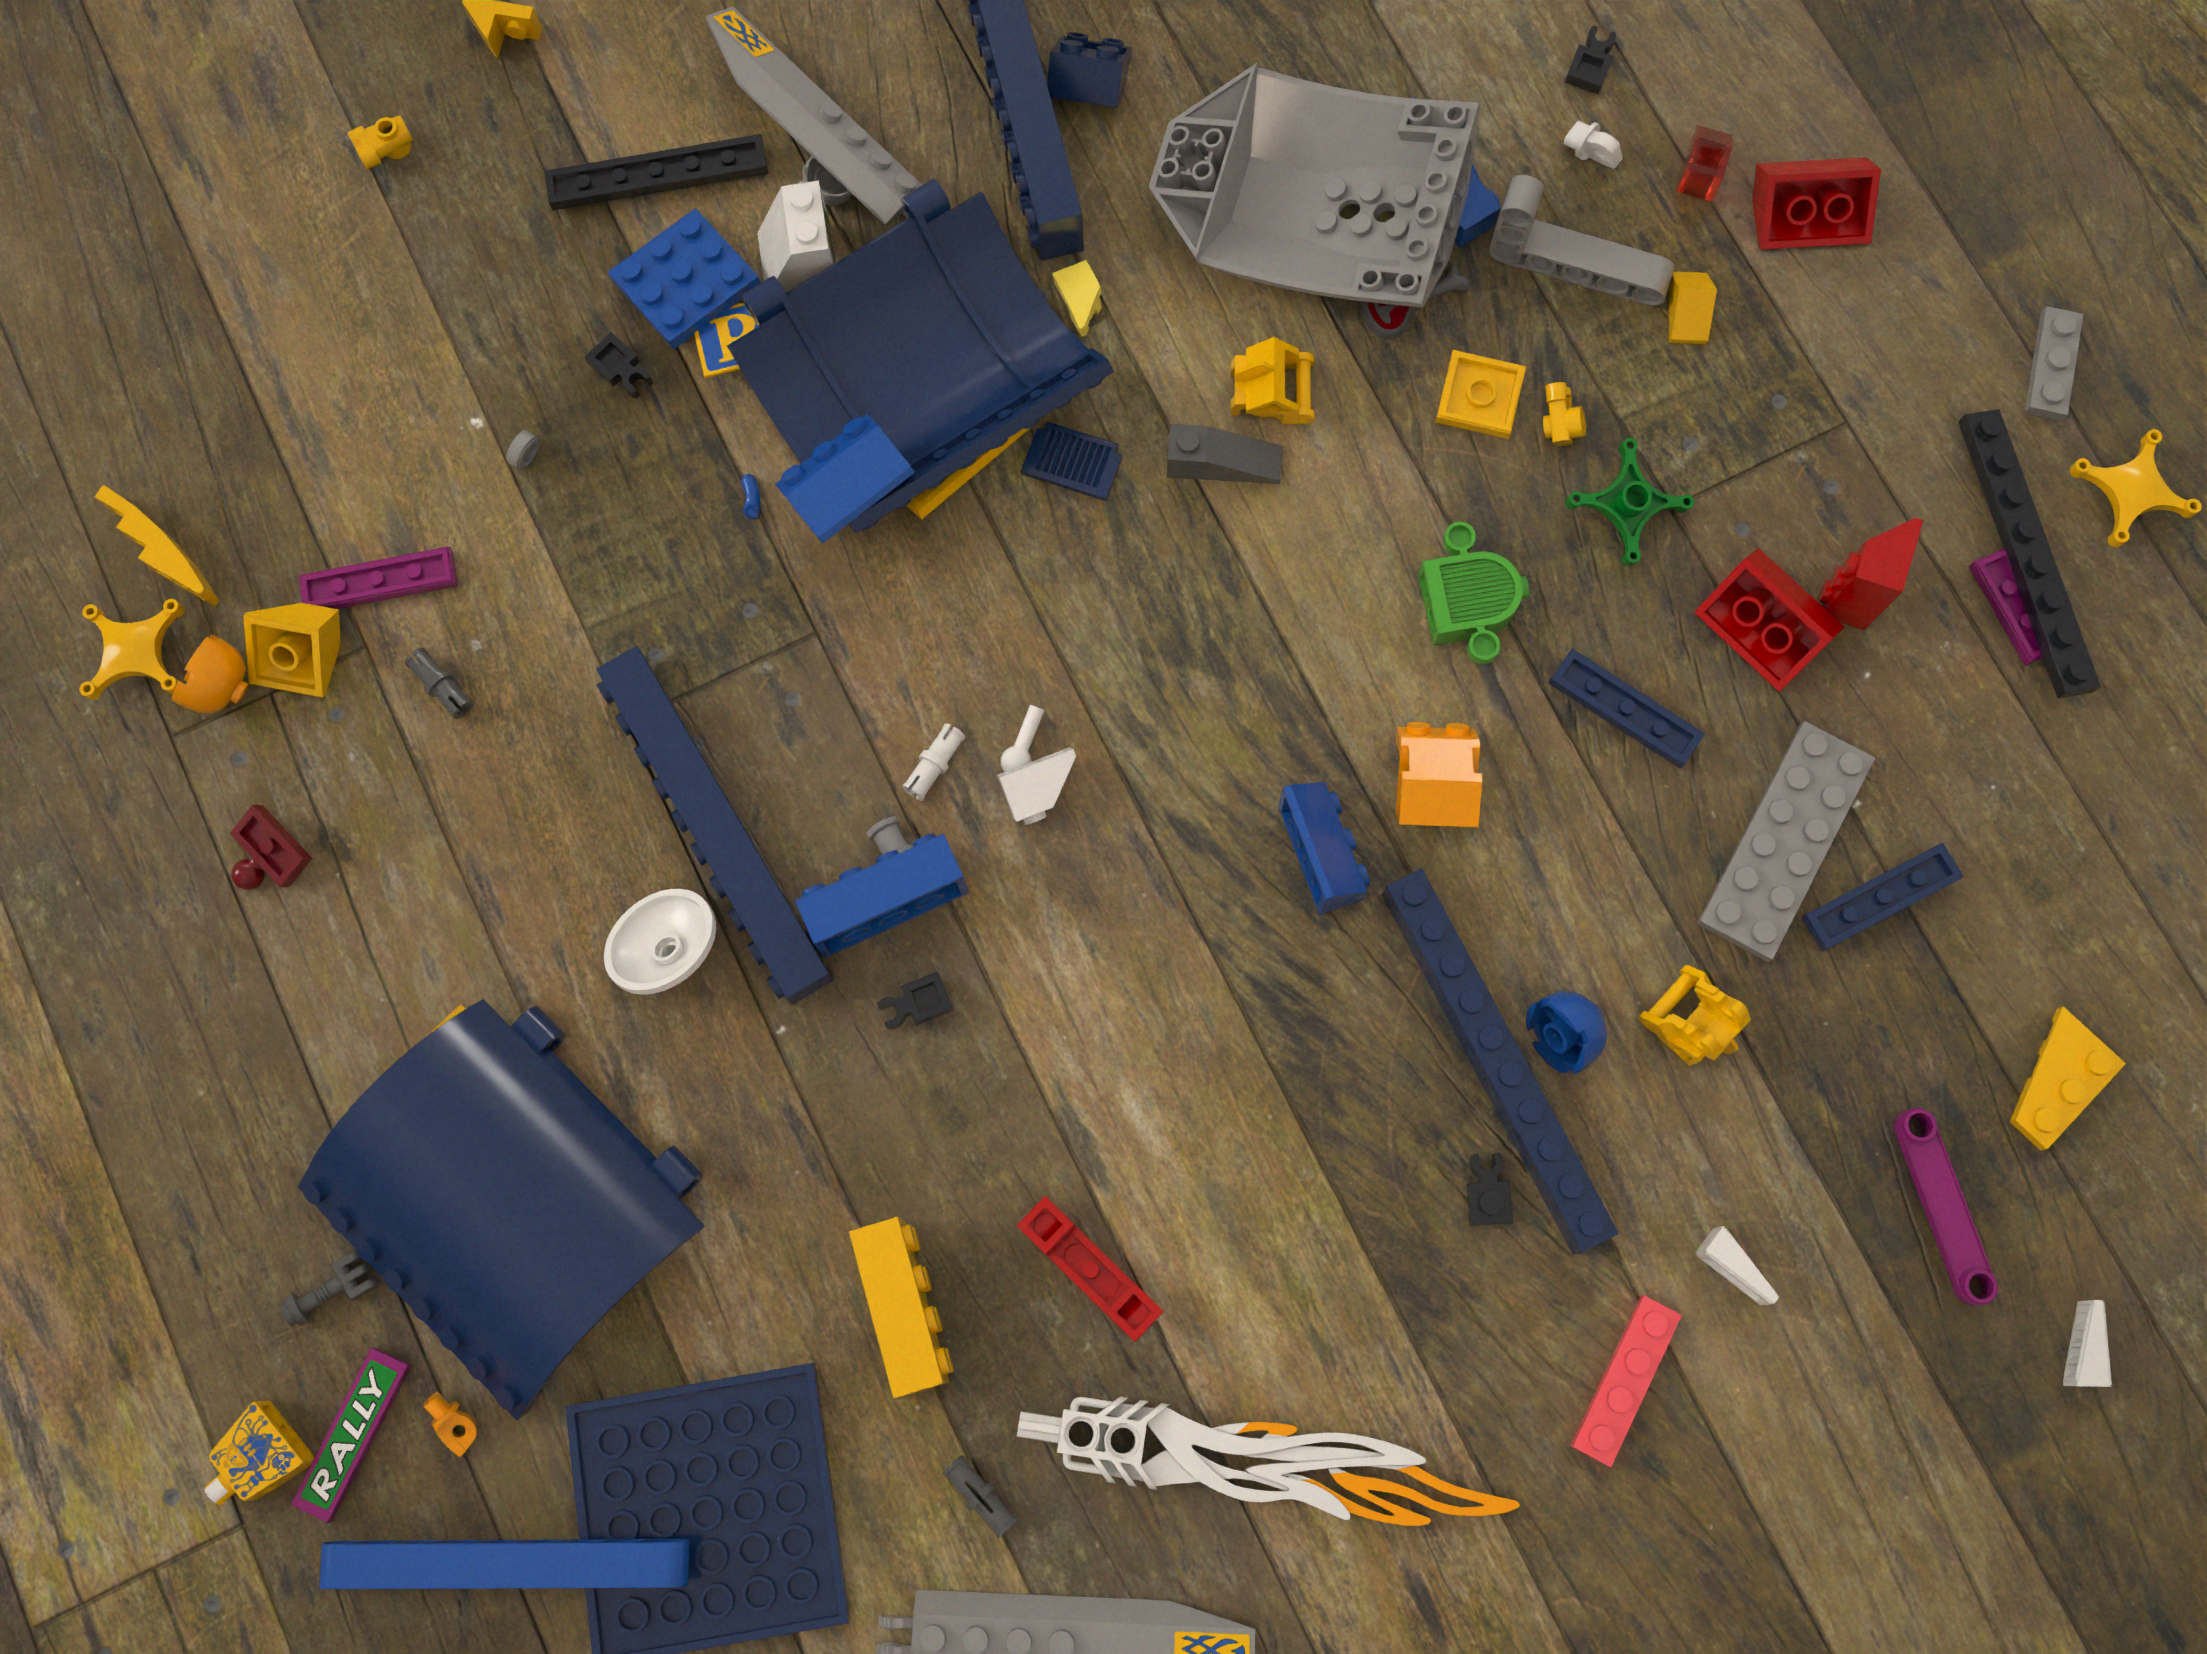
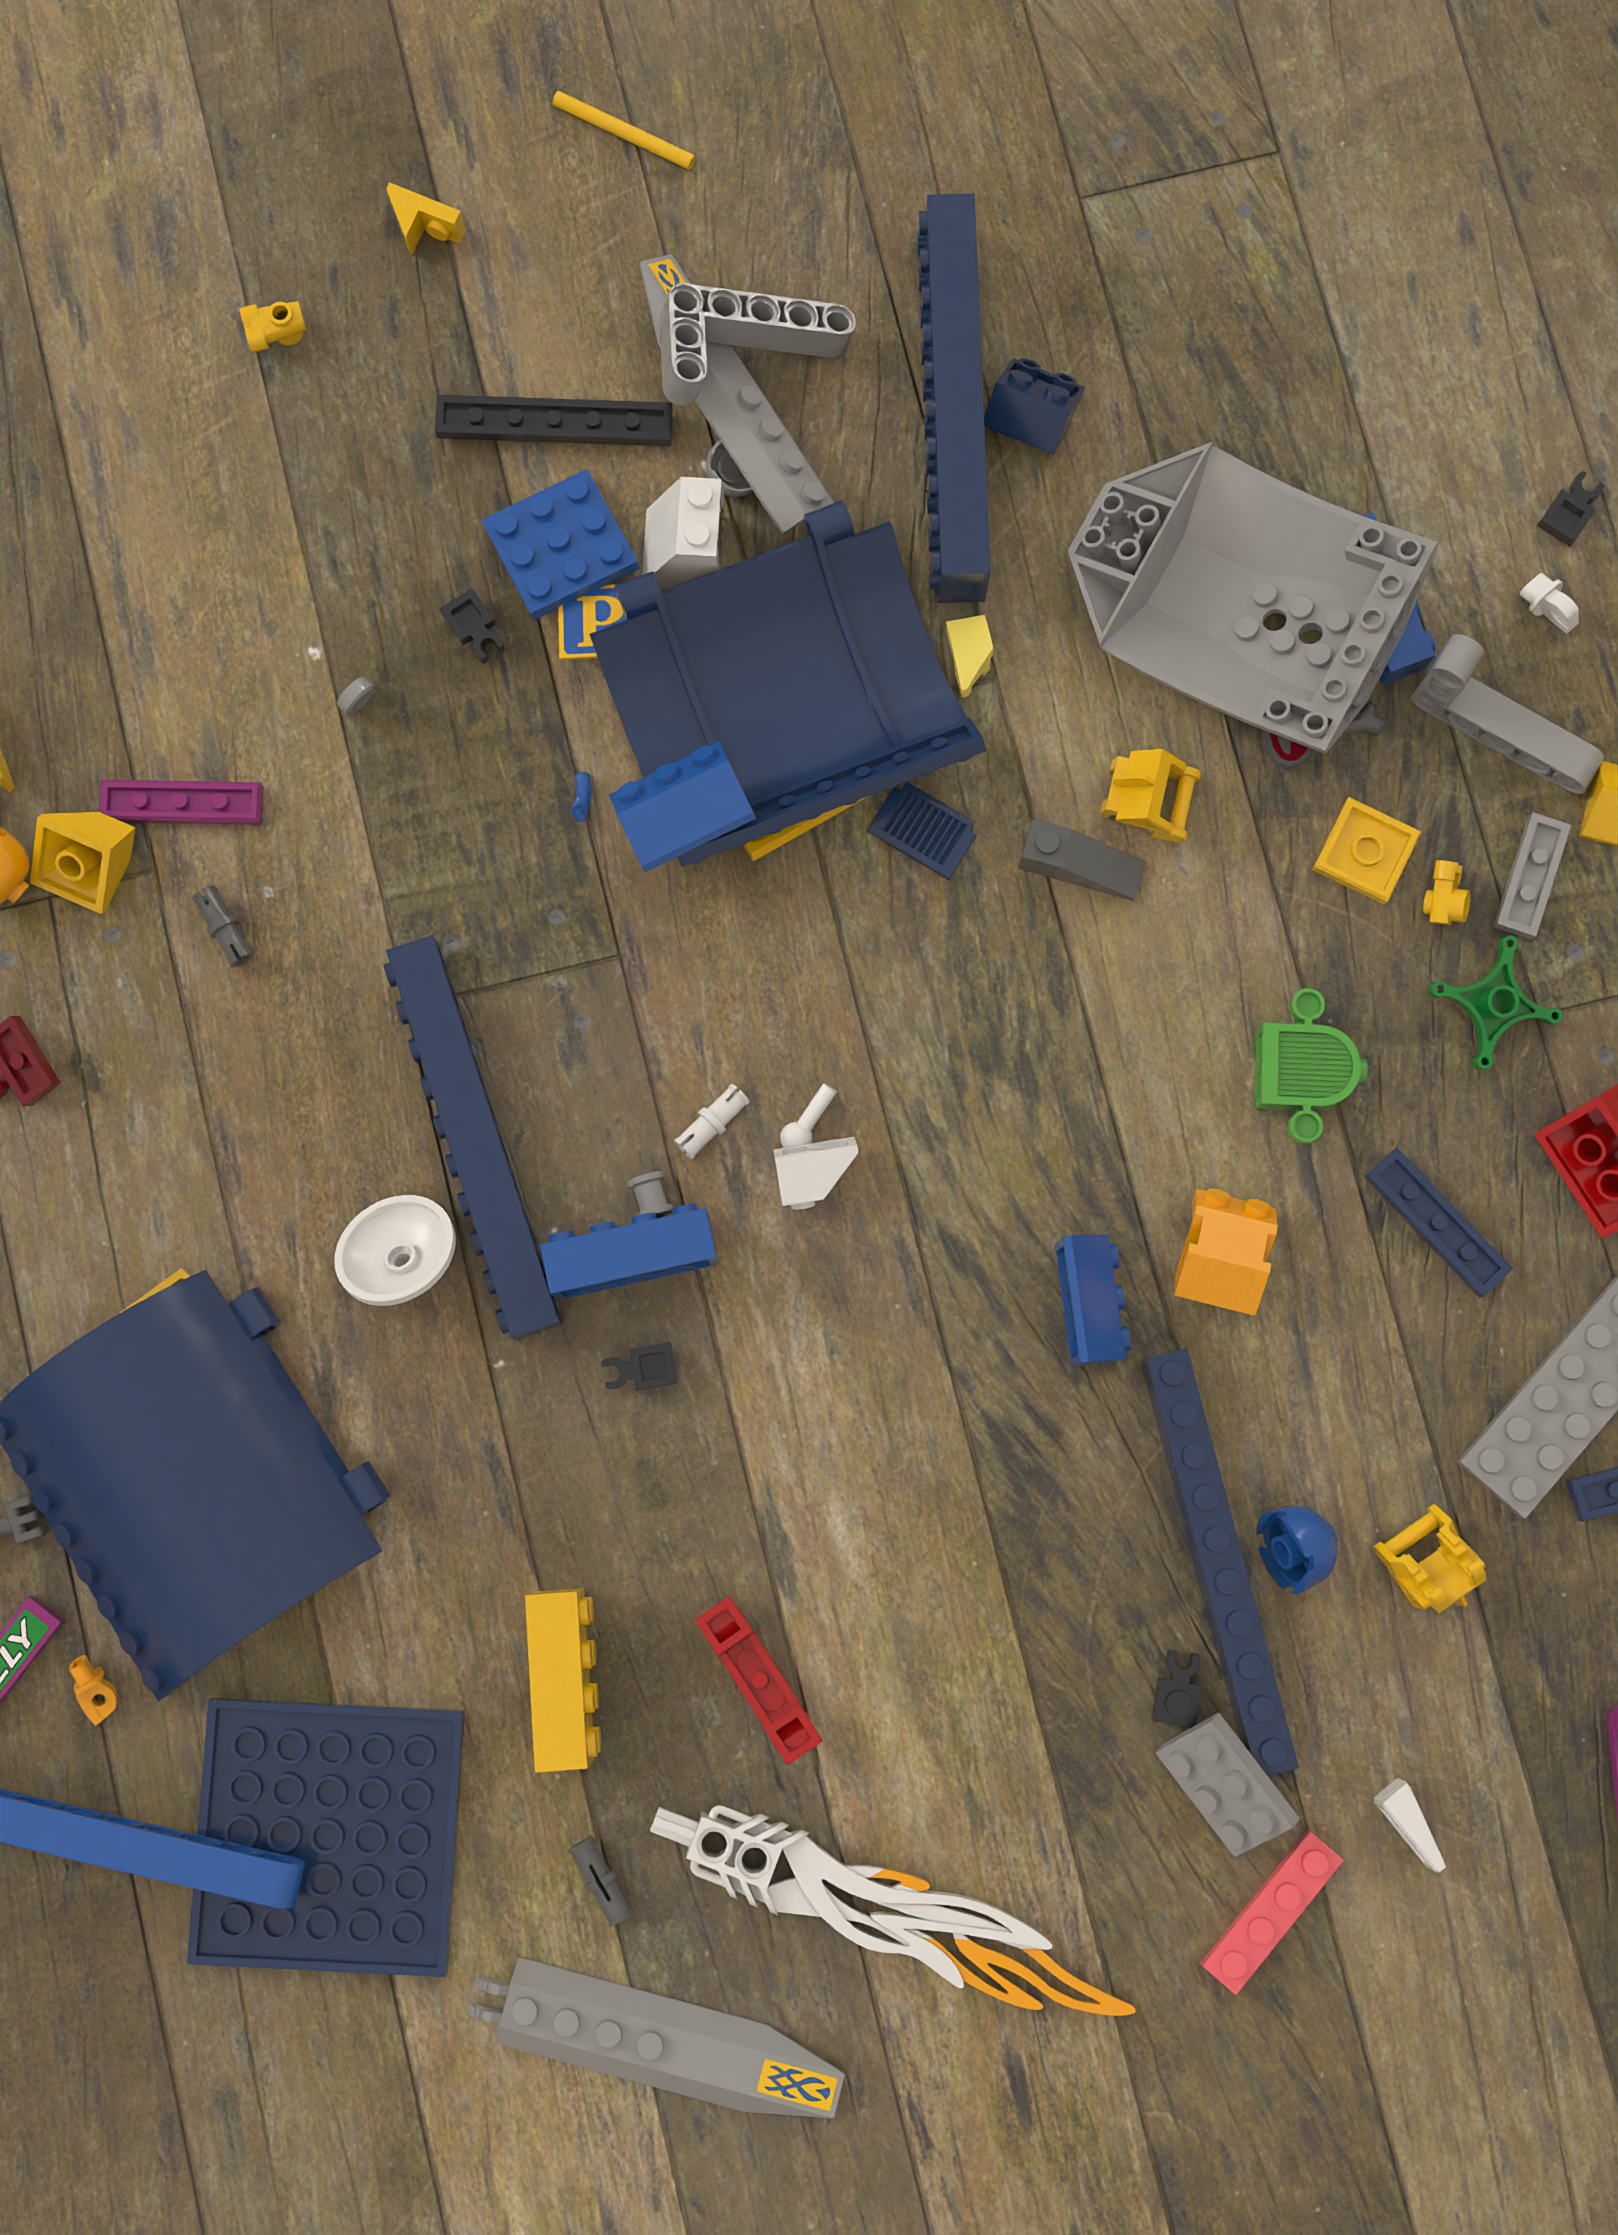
camera: 10 degrees right, 5 degrees up
none -> light grey beam [659,283,856,406]
none -> light grey plate [1155,1713,1300,1857]
none -> light grey plate [1493,812,1571,940]

